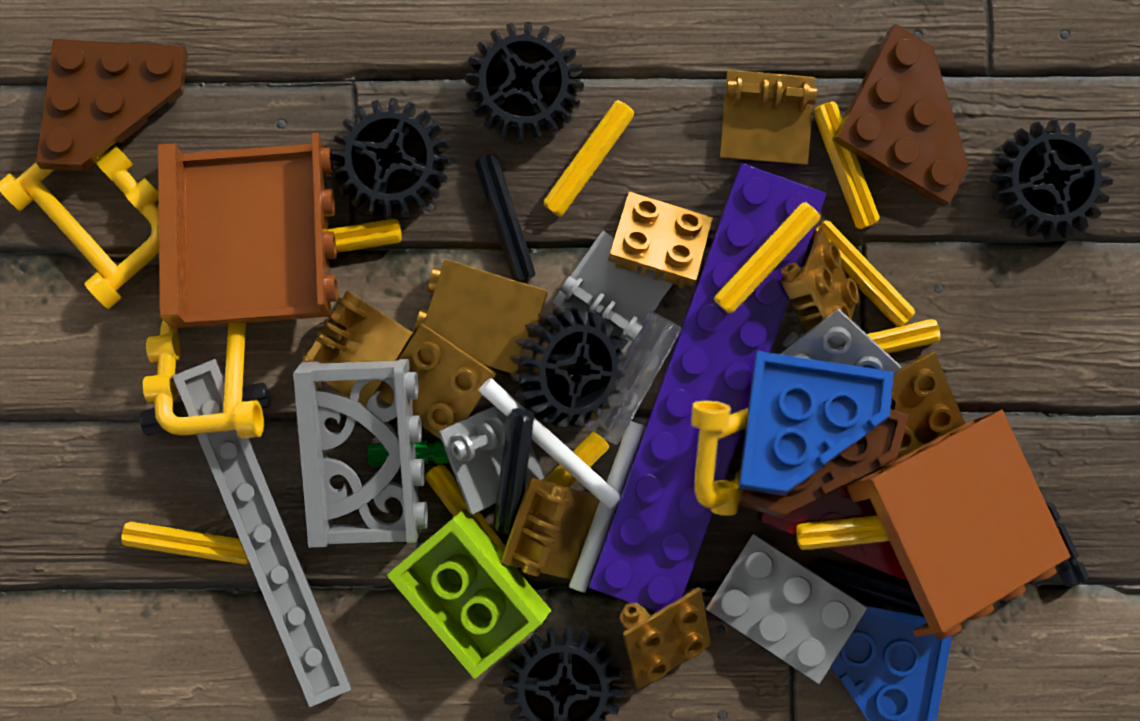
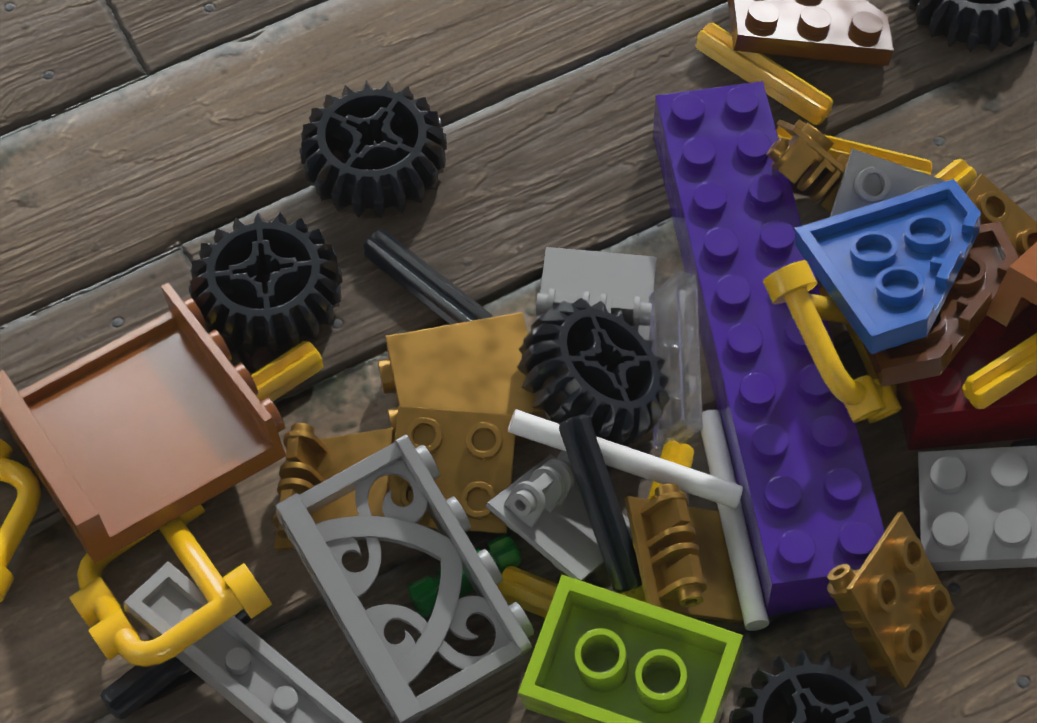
camera: 30 degrees left, 30 degrees down
yellow axle [543,100,634,217] -> none
hinge [608,192,713,289] -> none
yellow axle [714,202,821,314] -> none
pearl gold hinge [720,70,817,165] -> none

